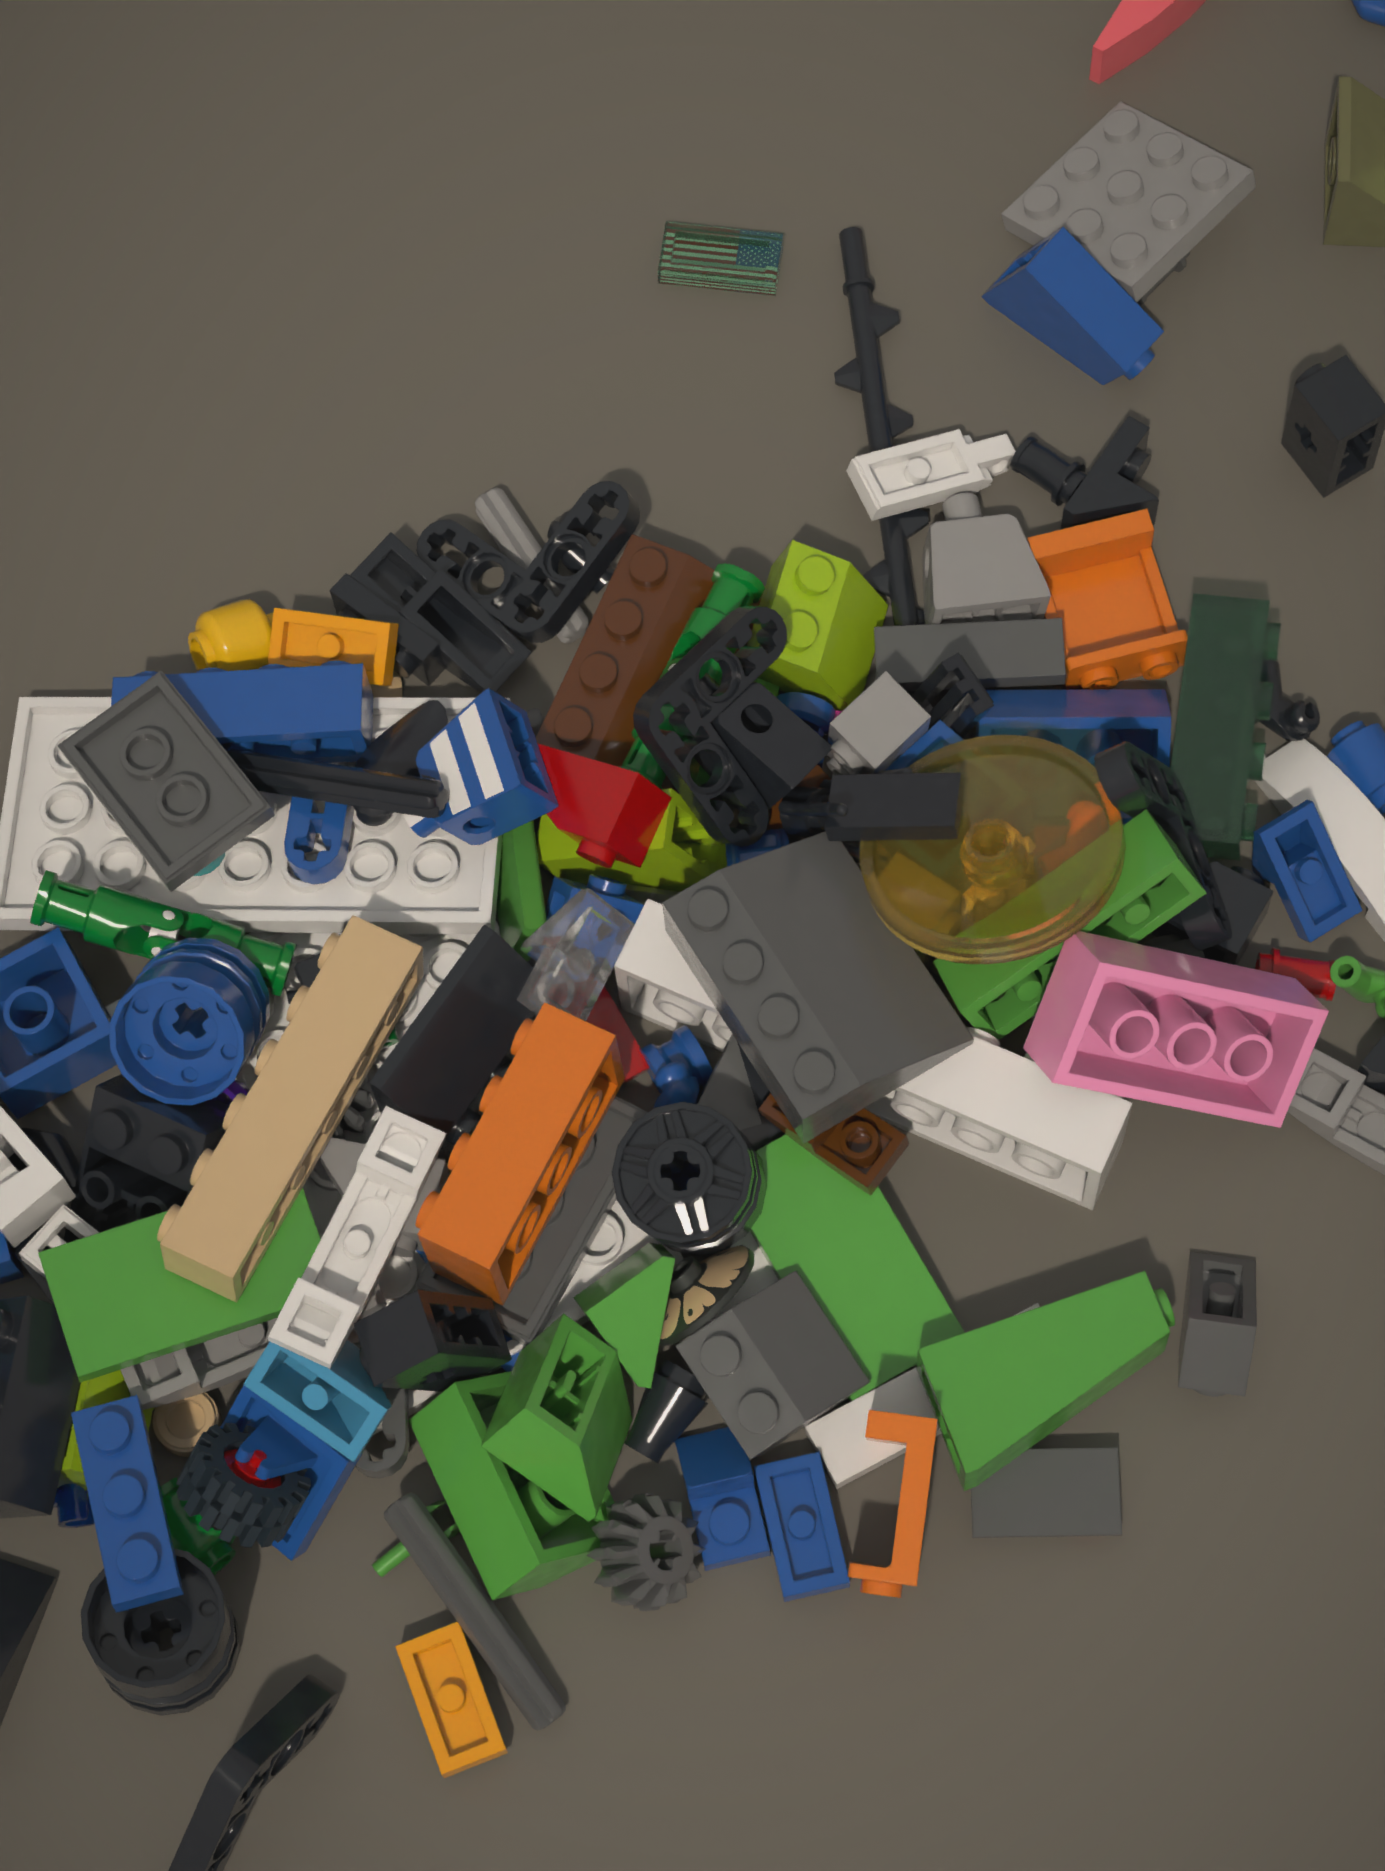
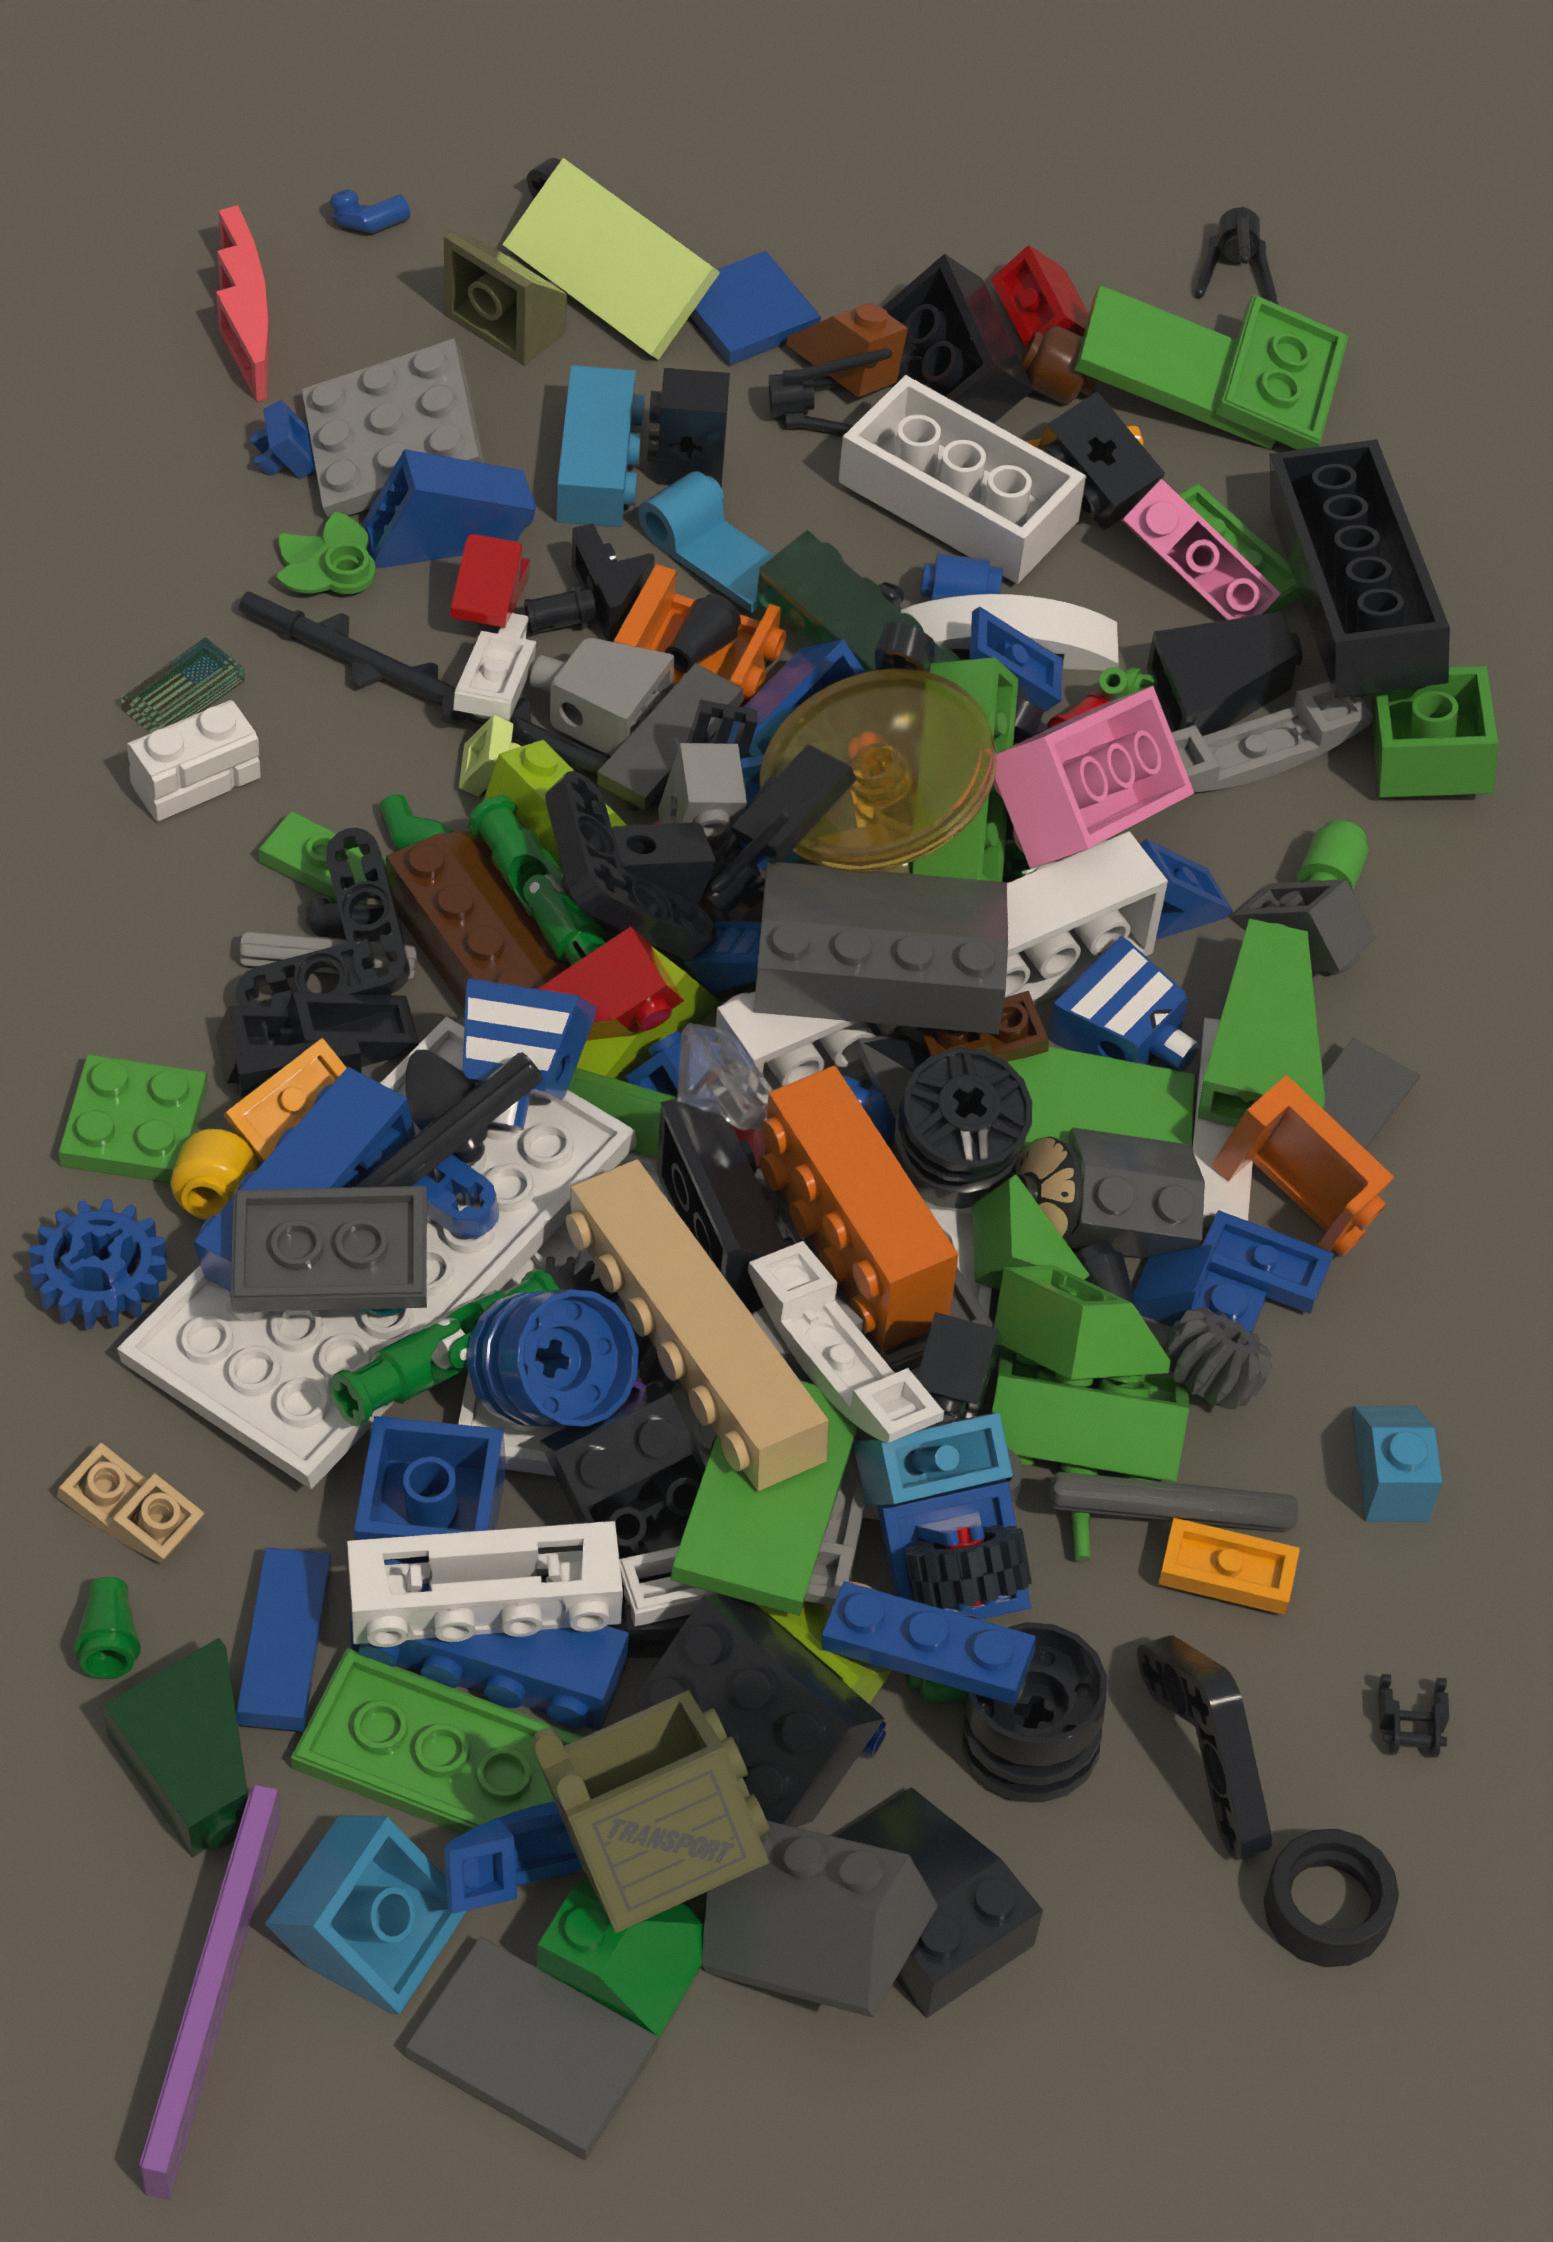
camera: 65 degrees left, 15 degrees down
none -> blue gear [29,1199,168,1329]
none -> bright green plate [58,1054,208,1183]
none -> white brick [127,700,261,822]
none -> blue tile [250,400,316,479]
none -> bright green plate [259,811,386,904]
none -> bright green plate [276,511,376,594]
none -> green arm [379,794,453,850]
none -> red slope [450,534,530,628]
none -> yellowish green tile [459,714,521,797]
none -> dark azure brick [557,365,645,527]
none -> dark azure door [638,471,800,613]
none -> black cone [665,594,741,674]
none -> blue torso [1048,936,1200,1071]
none -> blue slope [1140,839,1233,939]
none -> bright green brick [1297,820,1369,891]
none -> dark azure slope [1352,1406,1442,1522]

